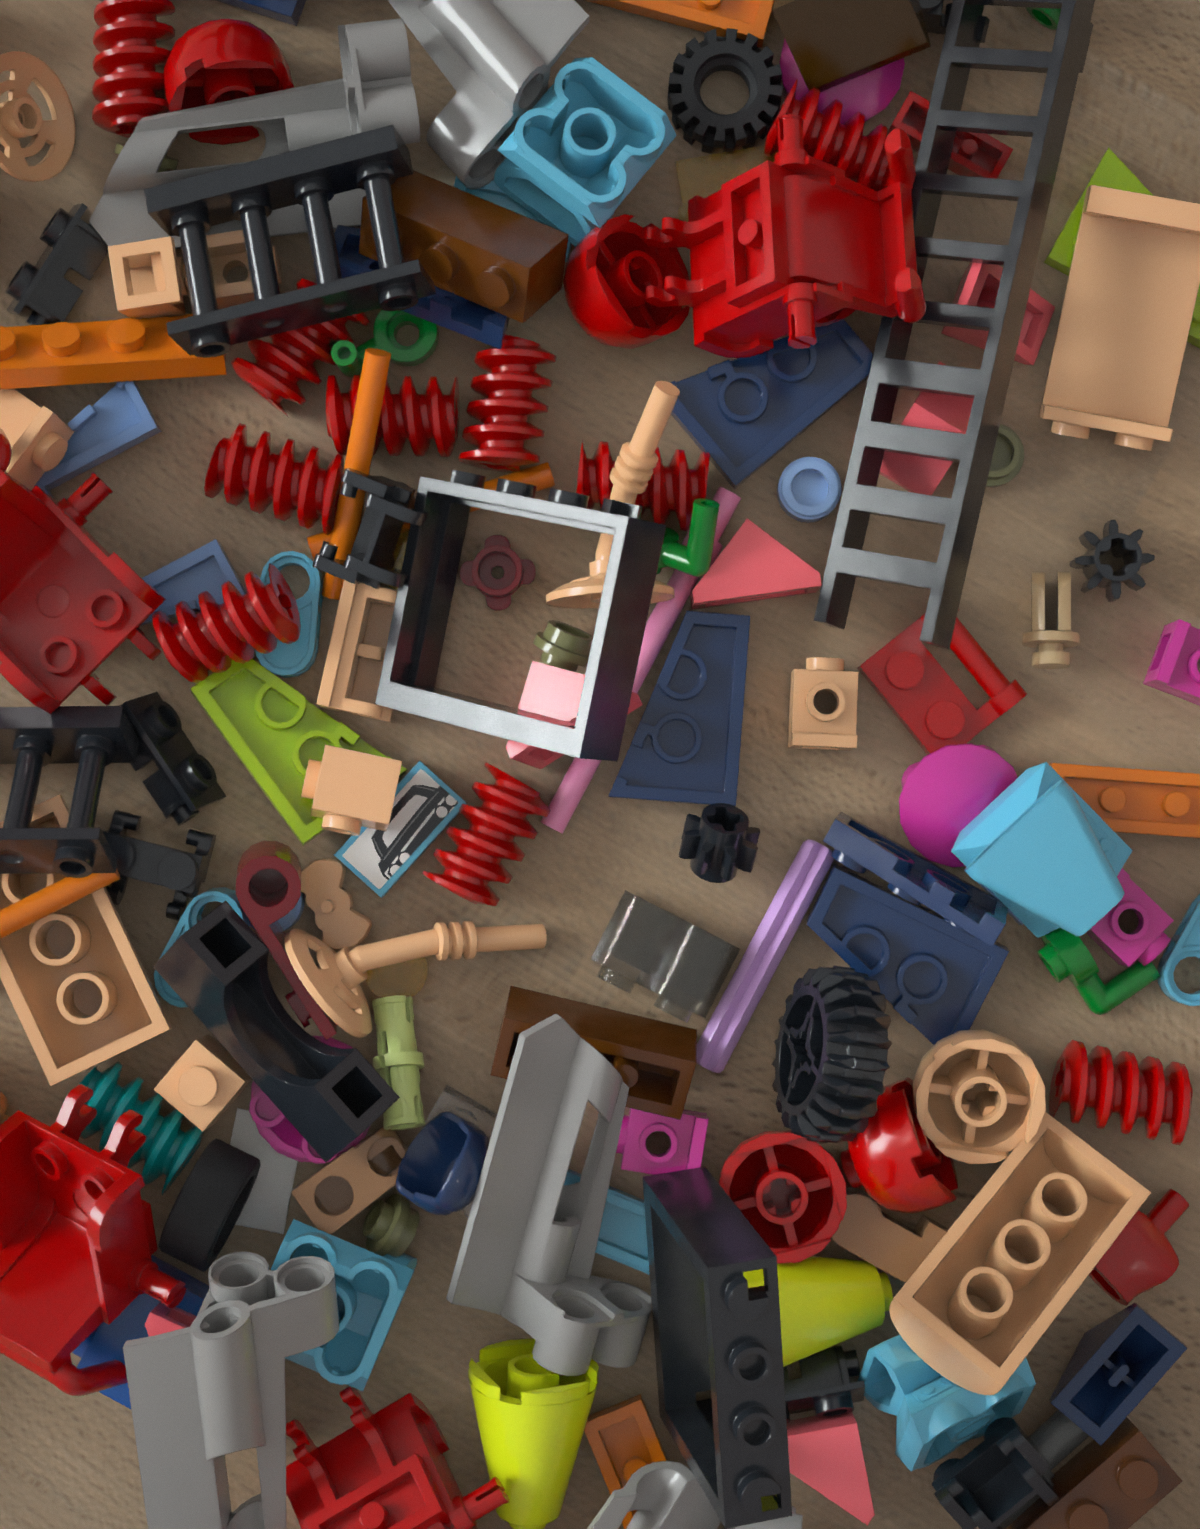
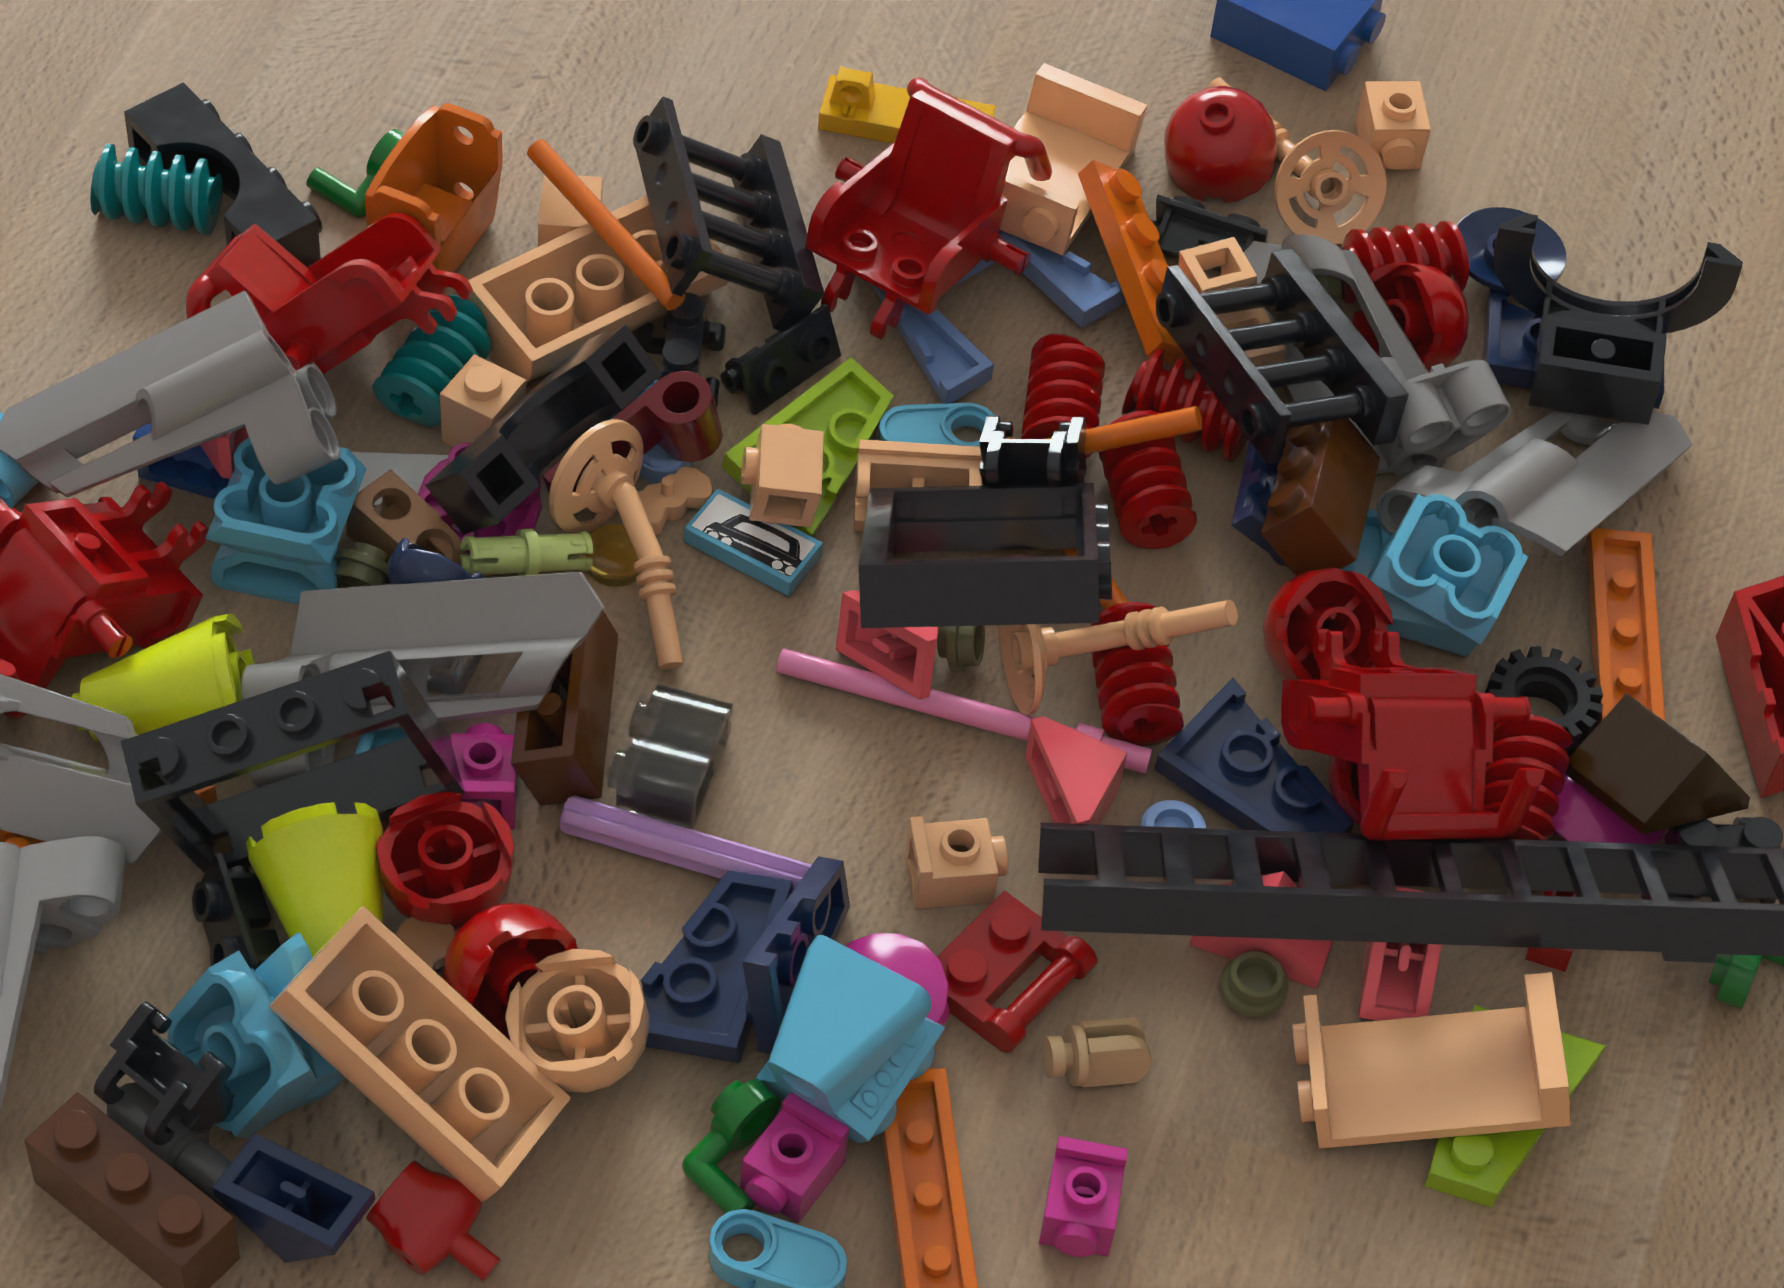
camera: 70 degrees right, 35 degrees down
red piece [152,563,301,683] -> none
black tyre [158,1138,261,1272] -> none
green plate [331,309,439,377] -> none
red piece [422,762,551,906] -> none
red piece [458,334,557,473] -> none
dark blue wing [608,611,750,807] -> none
green plate [656,499,720,577] -> none
black gear [679,803,760,883] -> none
black gear [772,965,892,1143] -> none
coral slope [787,1412,875,1526] -> none
red piece [1049,1040,1193,1146] -> none
black gear [1070,520,1155,602] -> none

